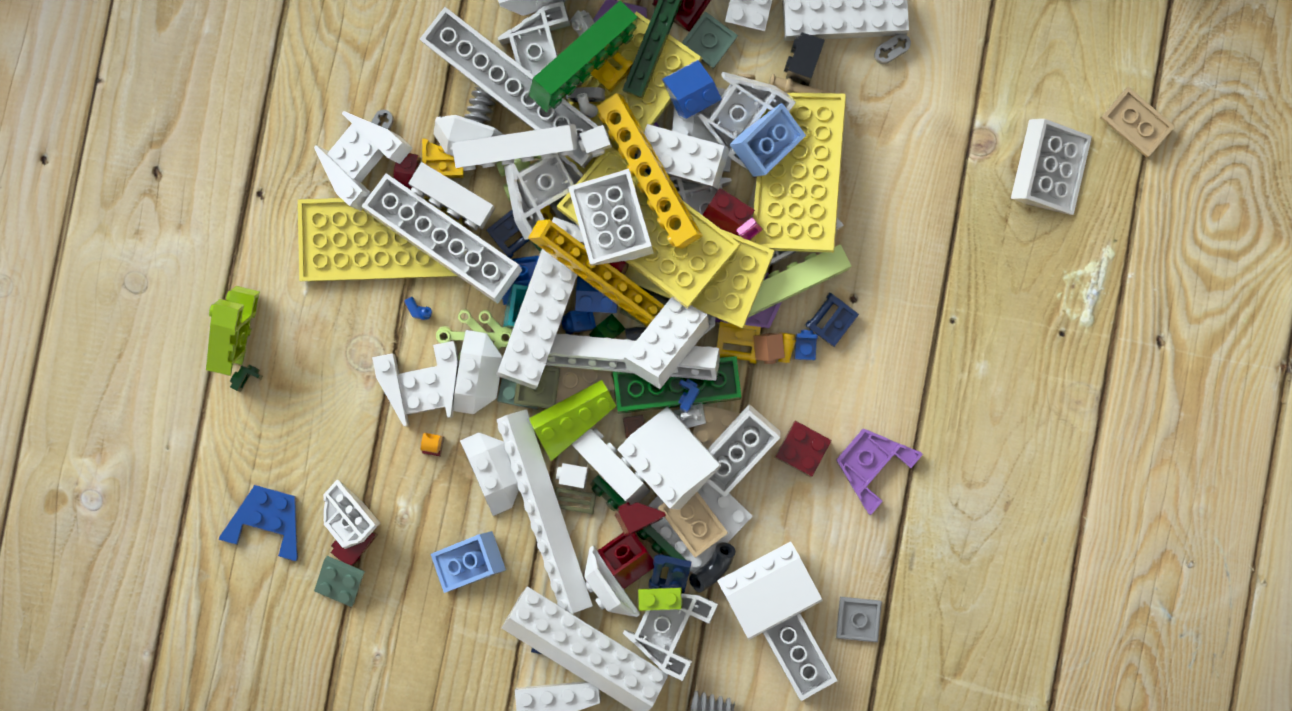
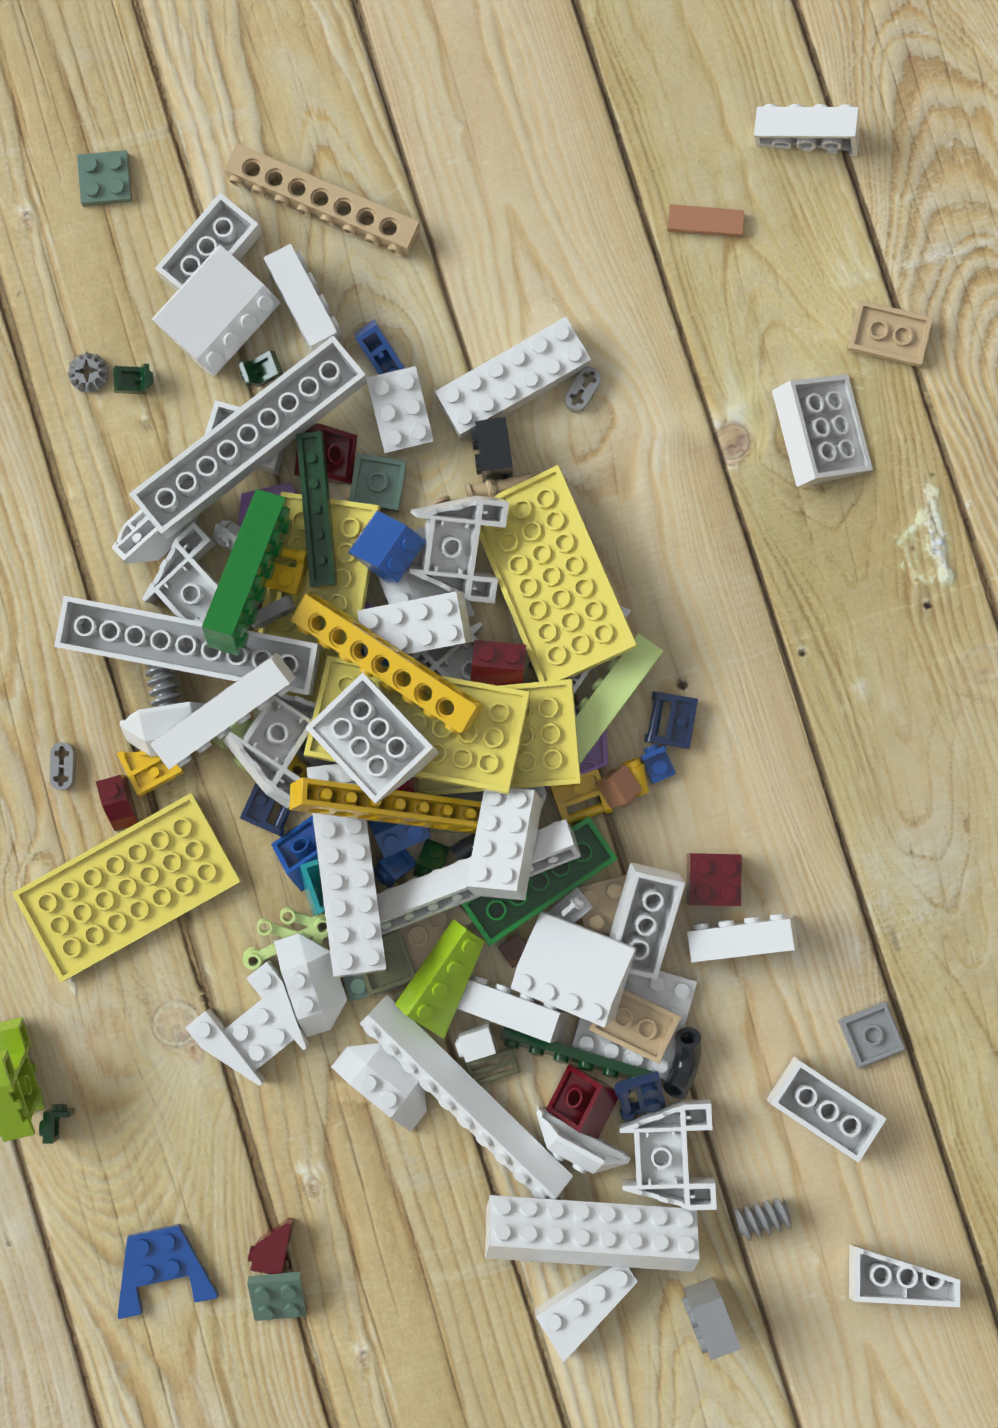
camera: 30 degrees left, 0 degrees up
white wedge [314,112,413,211] -> none
white wedge [323,480,380,549] -> none
white brick [361,174,522,304] -> none
blue arm [404,296,432,320] -> none
white brick [409,162,495,230] -> none
light orange leg [420,433,444,457] -> none
light blue slope [431,531,506,593] -> none
white arm [577,93,598,118] -> none
white brick [578,125,612,157] -> none
dark red slope [615,502,666,537] -> none
lime brick [638,587,683,611] -> none
blue bracket [678,379,700,414] -> none
white slope [717,542,823,640] -> none
light blue slope [729,103,806,177] -> none
dark pink tile [736,217,762,240] -> none
medium lavender wing [836,428,923,515] -> none
none -> white wedge [687,913,799,962]

